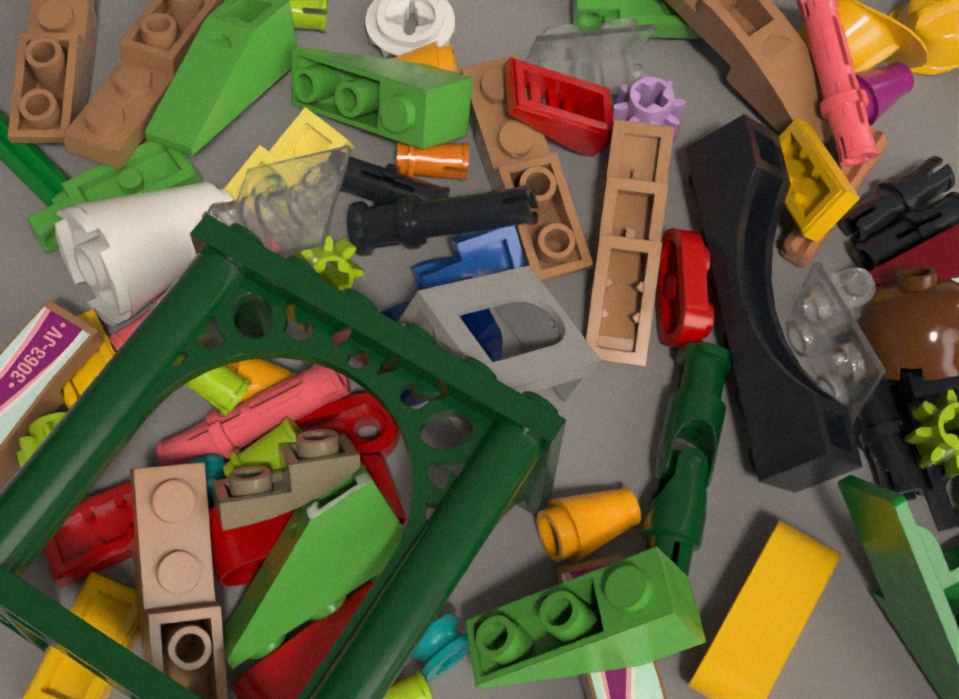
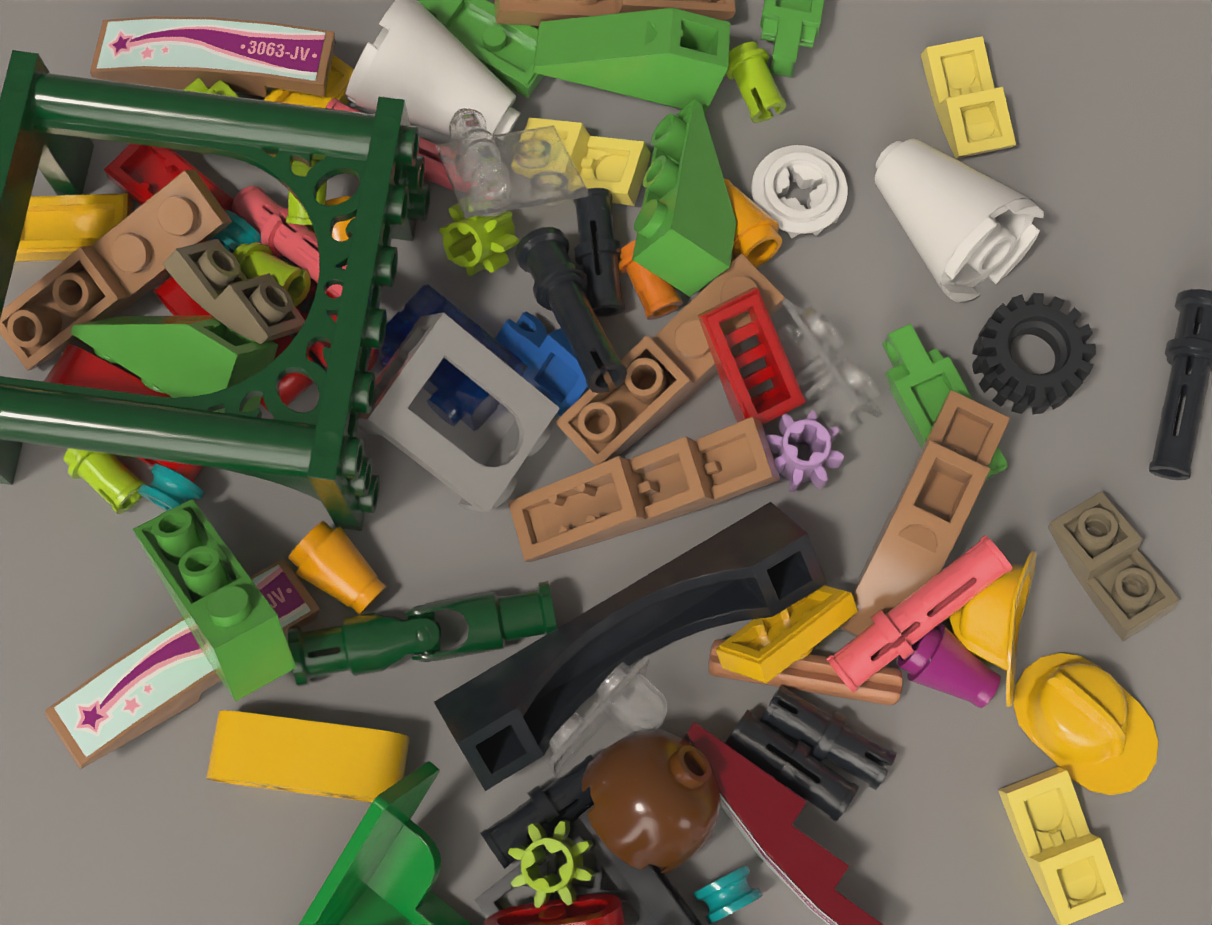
camera: 65 degrees right, 10 degrees up
red plate [656,228,714,348] -> none

